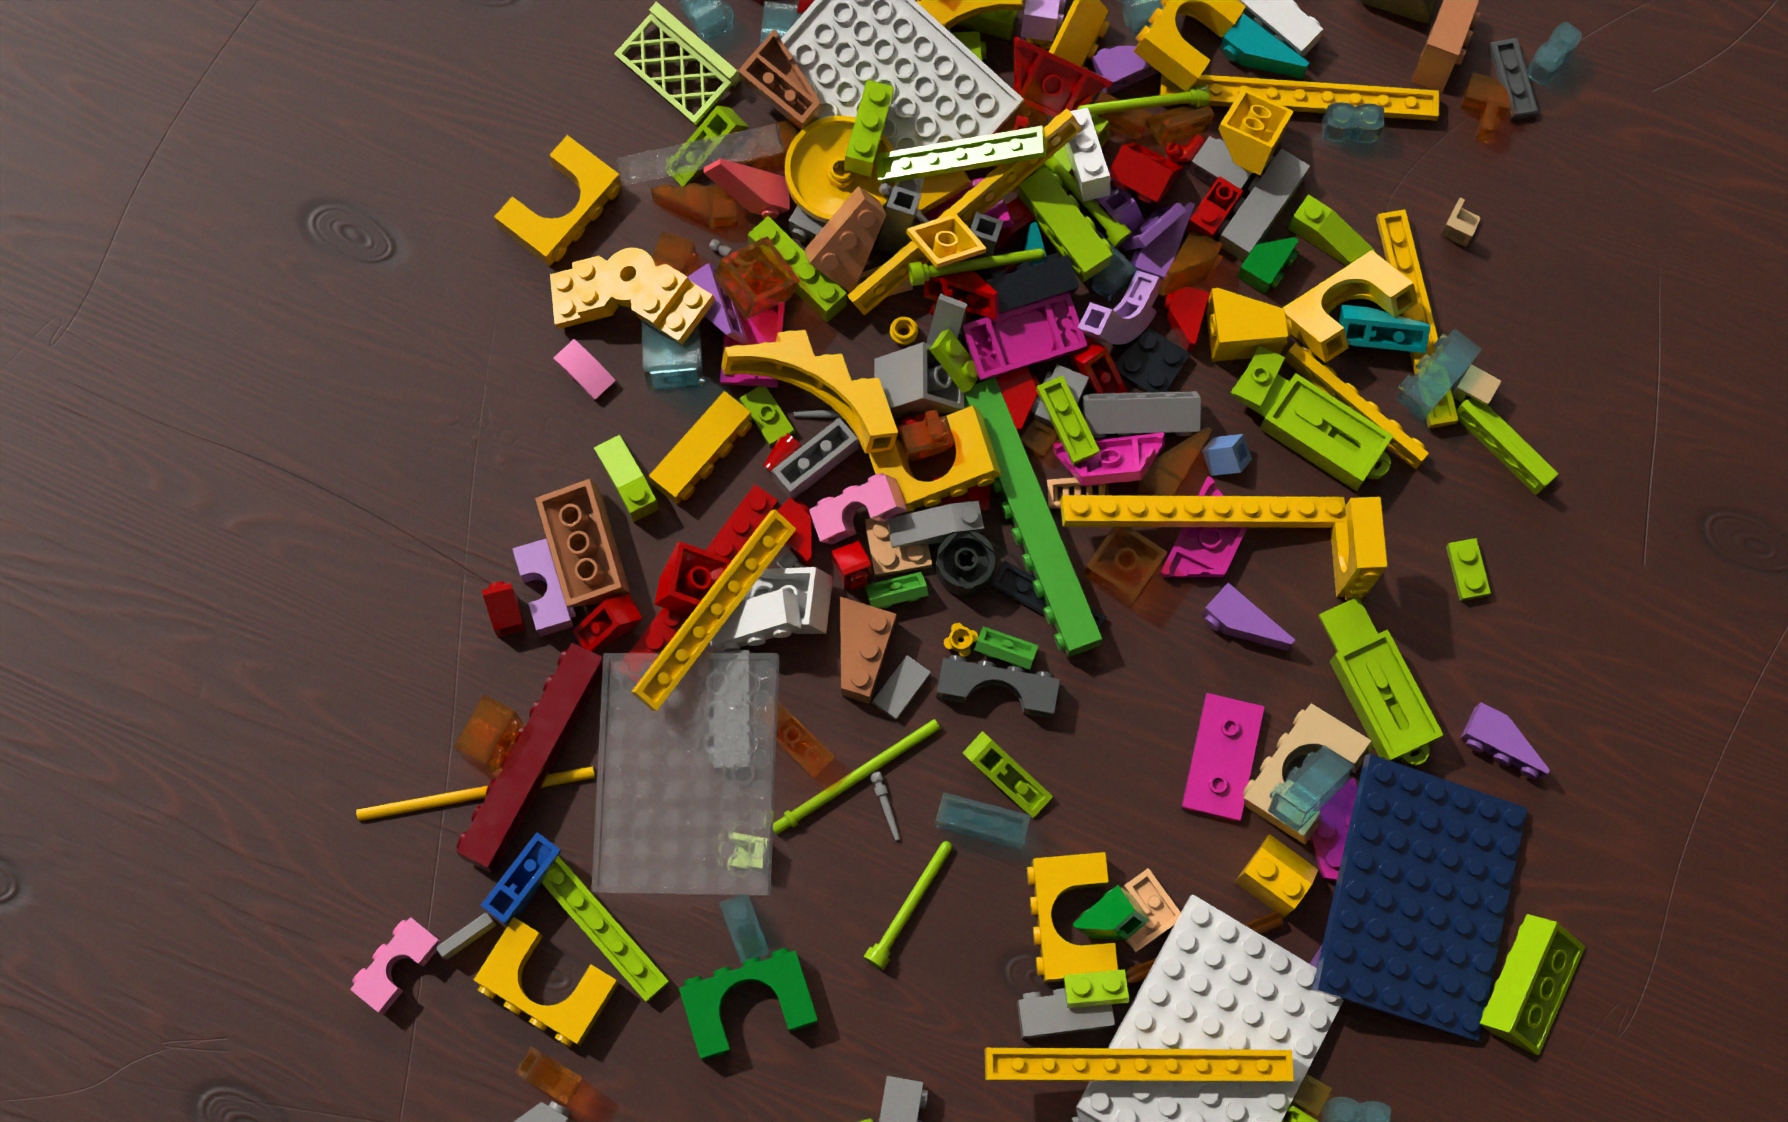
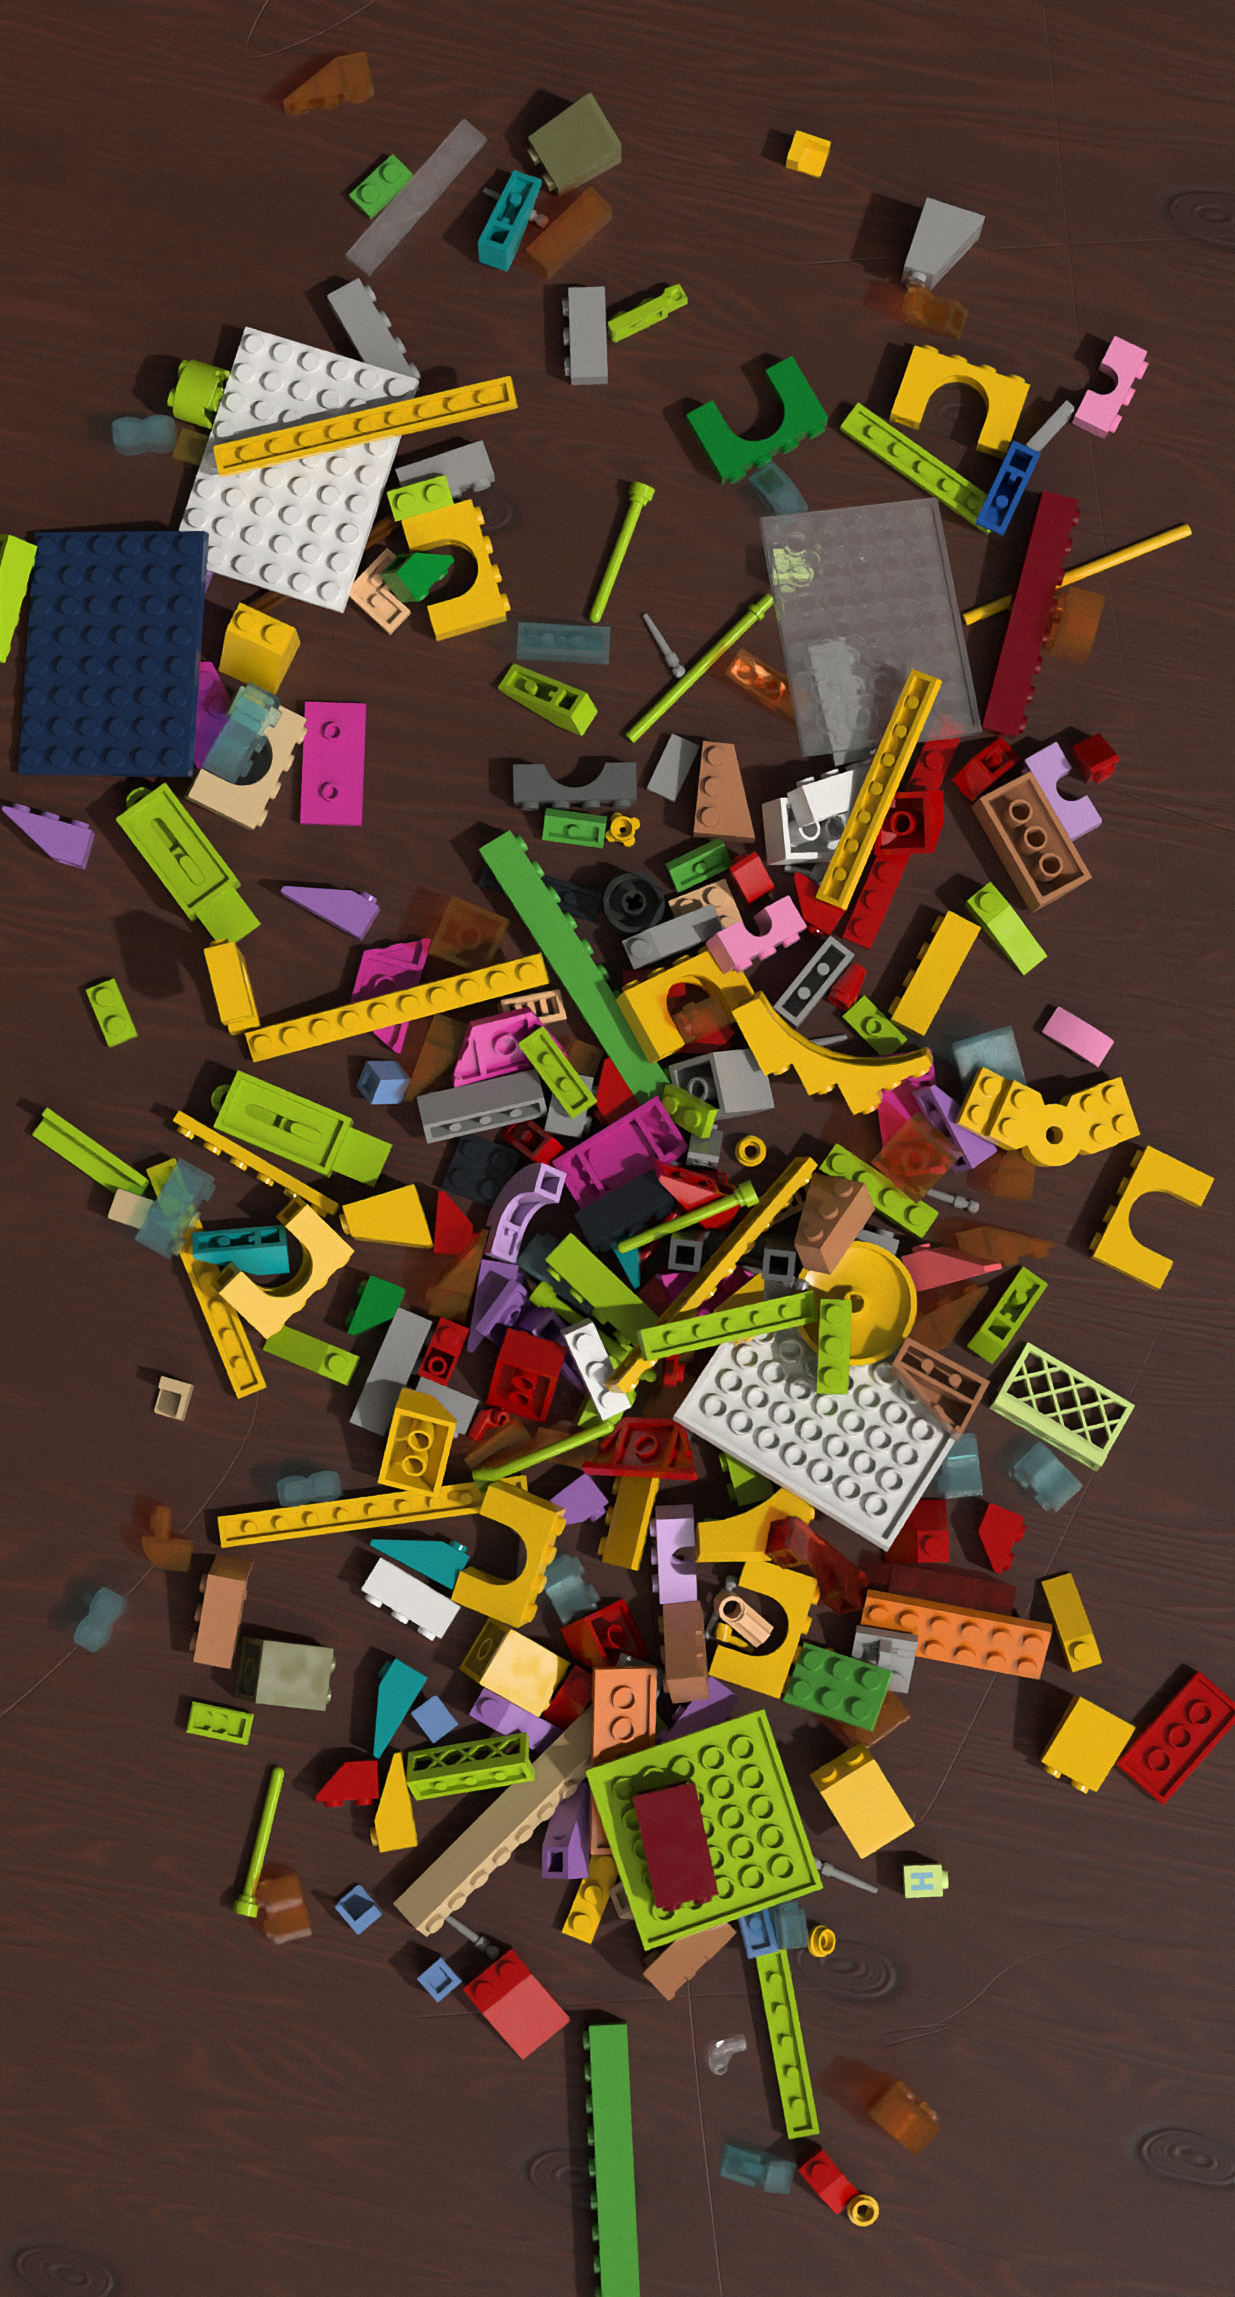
camera: 170 degrees right, 10 degrees up
clear plate [616,124,784,186] -> none
yellow slope [906,213,986,268] -> none
lime plate [1233,345,1285,409] -> none
dark grey tile [1488,38,1538,121] -> none

